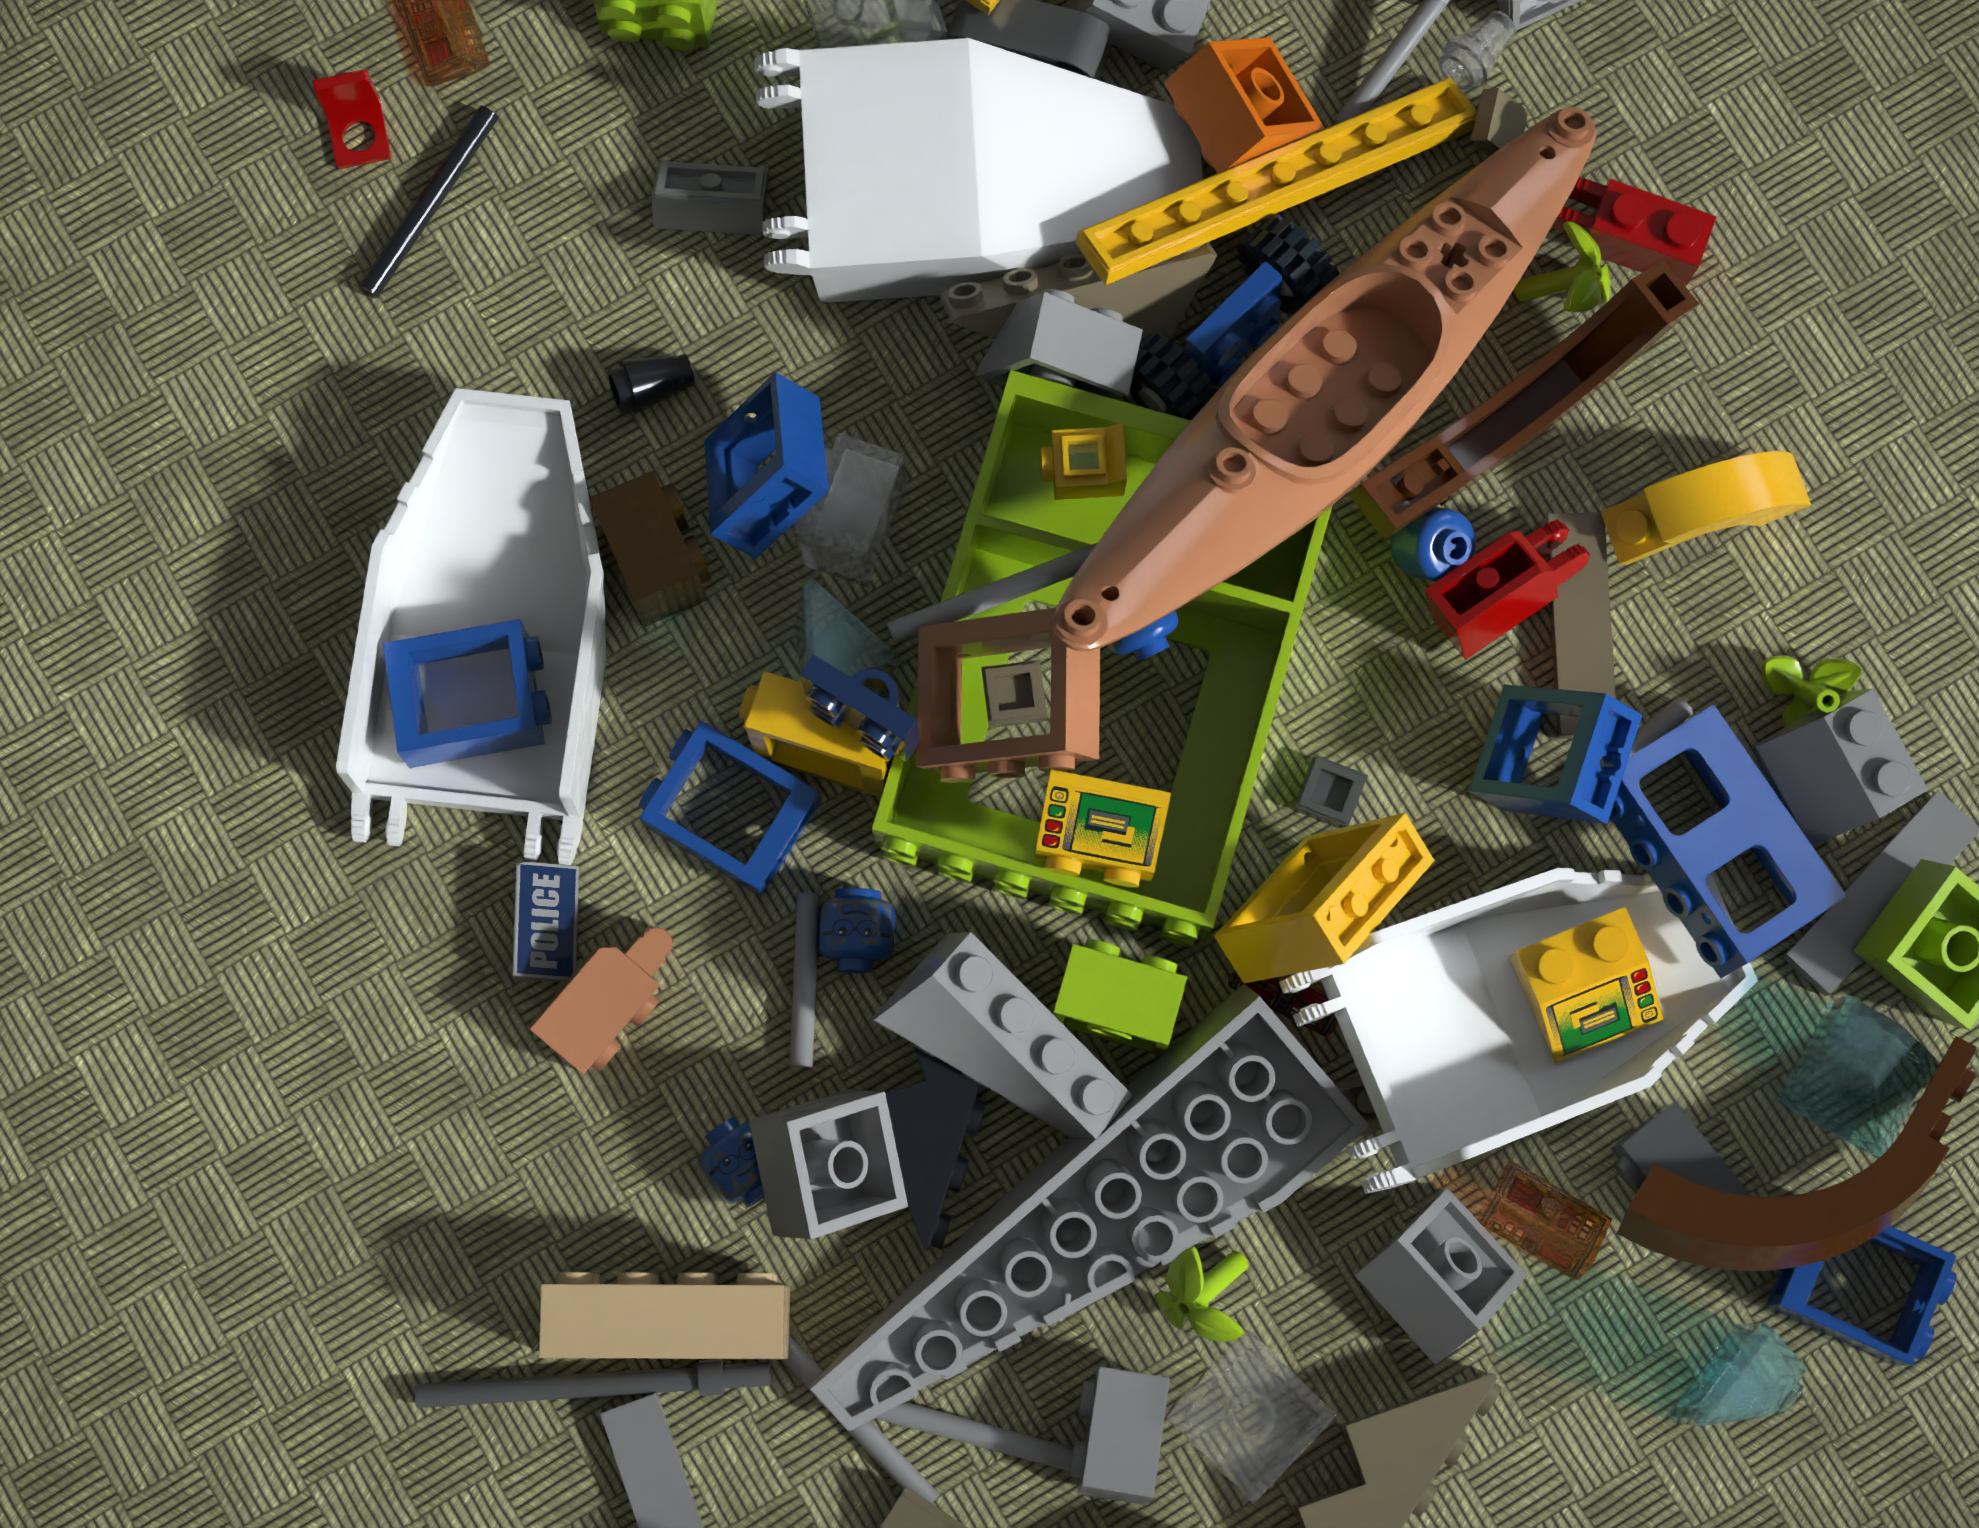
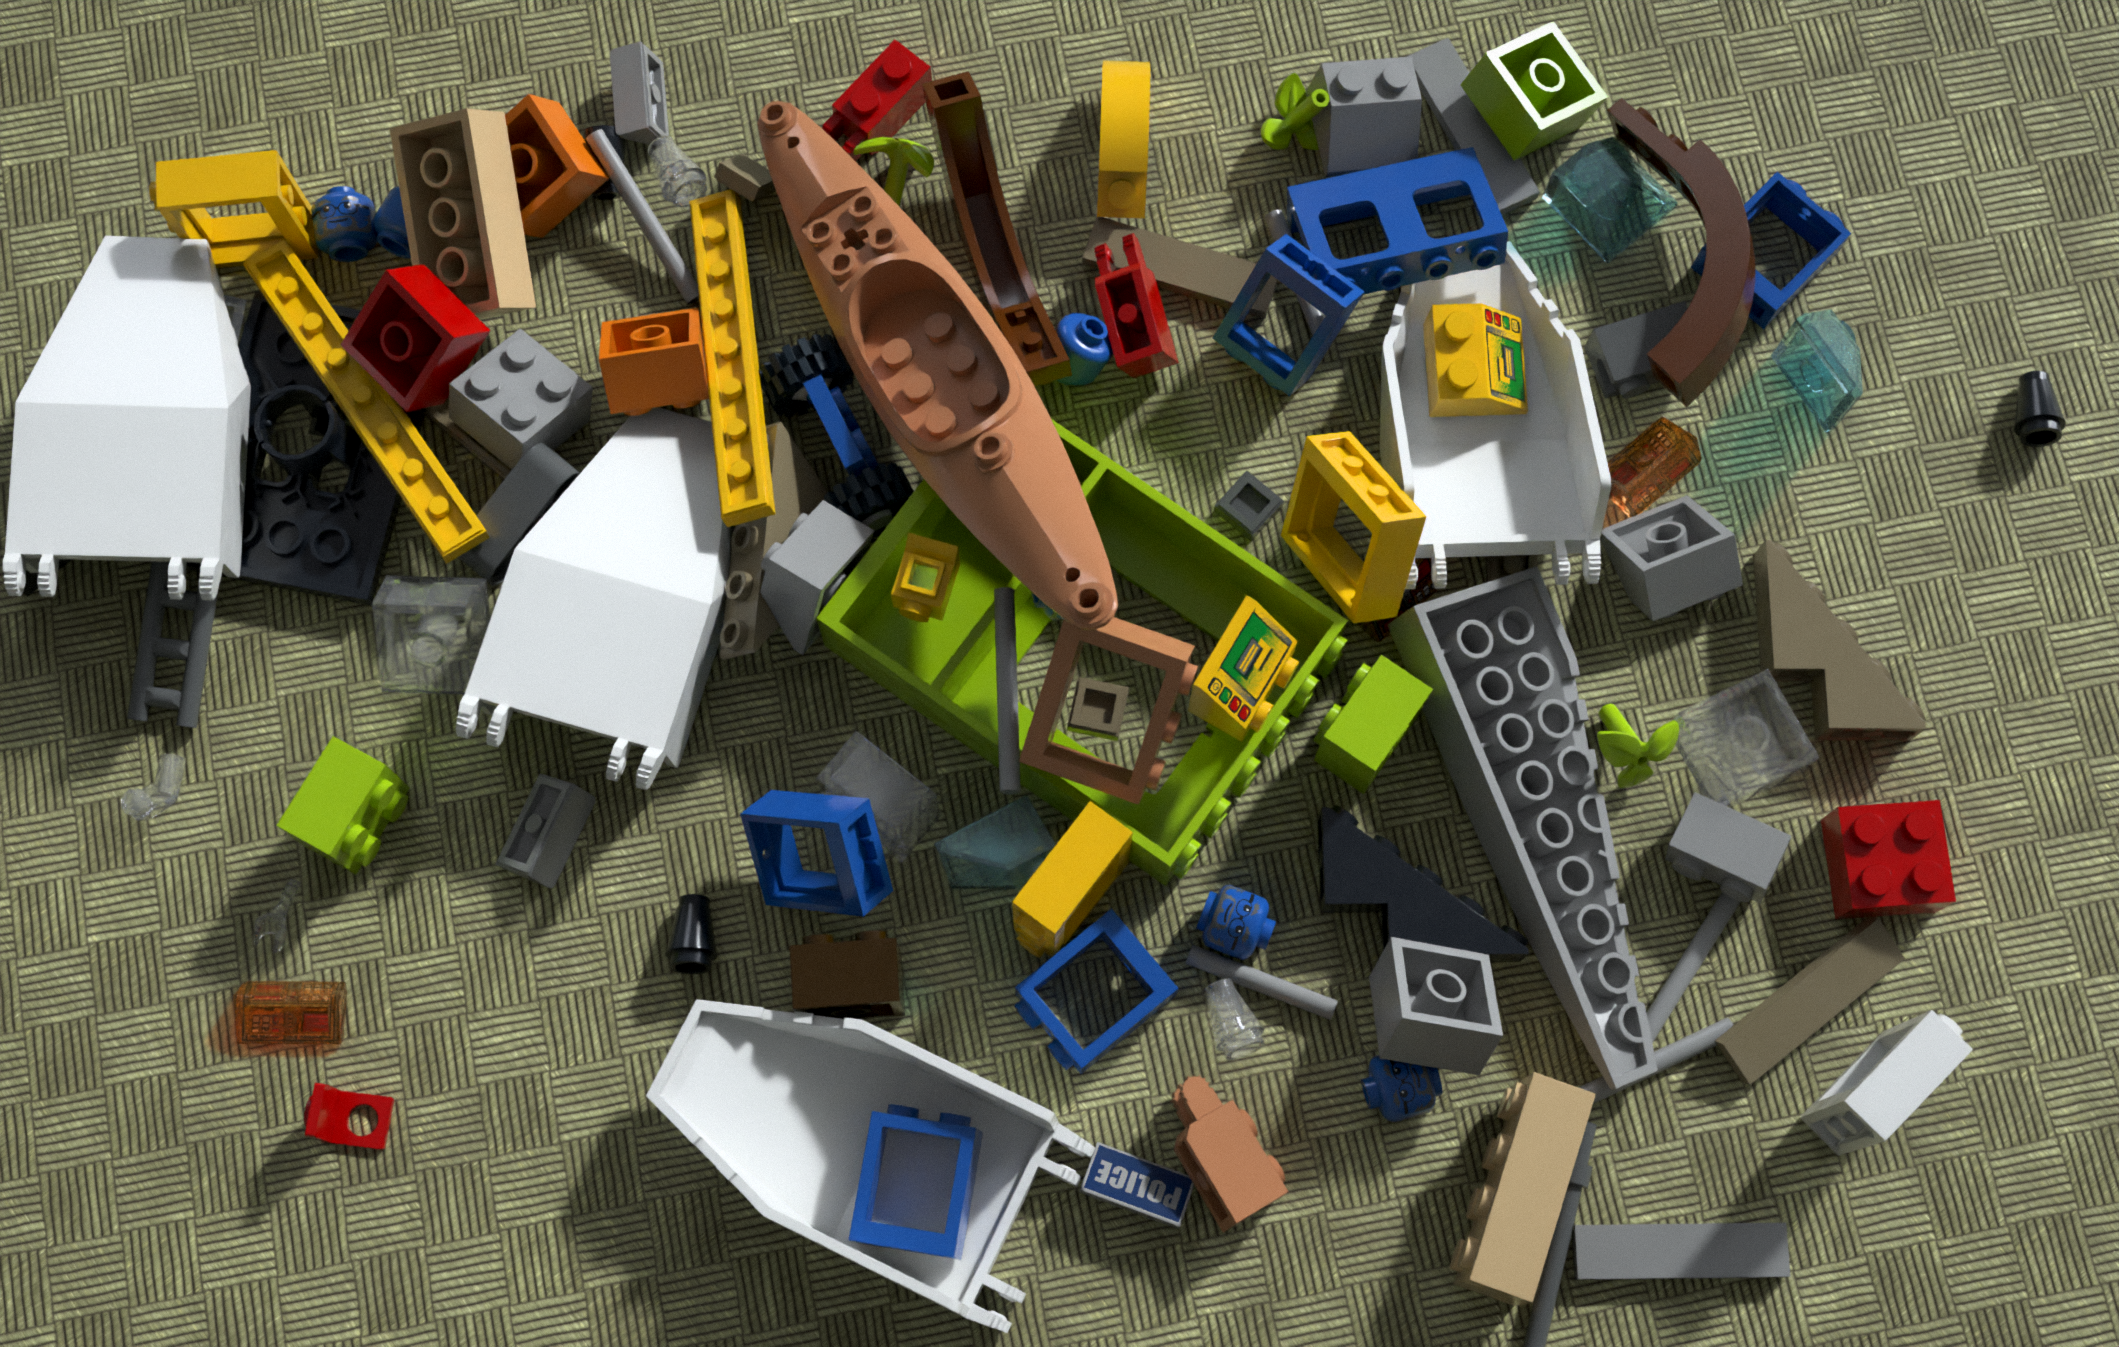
camera: 70 degrees left, 5 degrees down
black bar [359,105,499,299] -> none
dark blue plate [800,654,920,762] -> none
light grey wedge [870,932,1133,1139] -> none
none -> clear cone [1203,978,1265,1060]

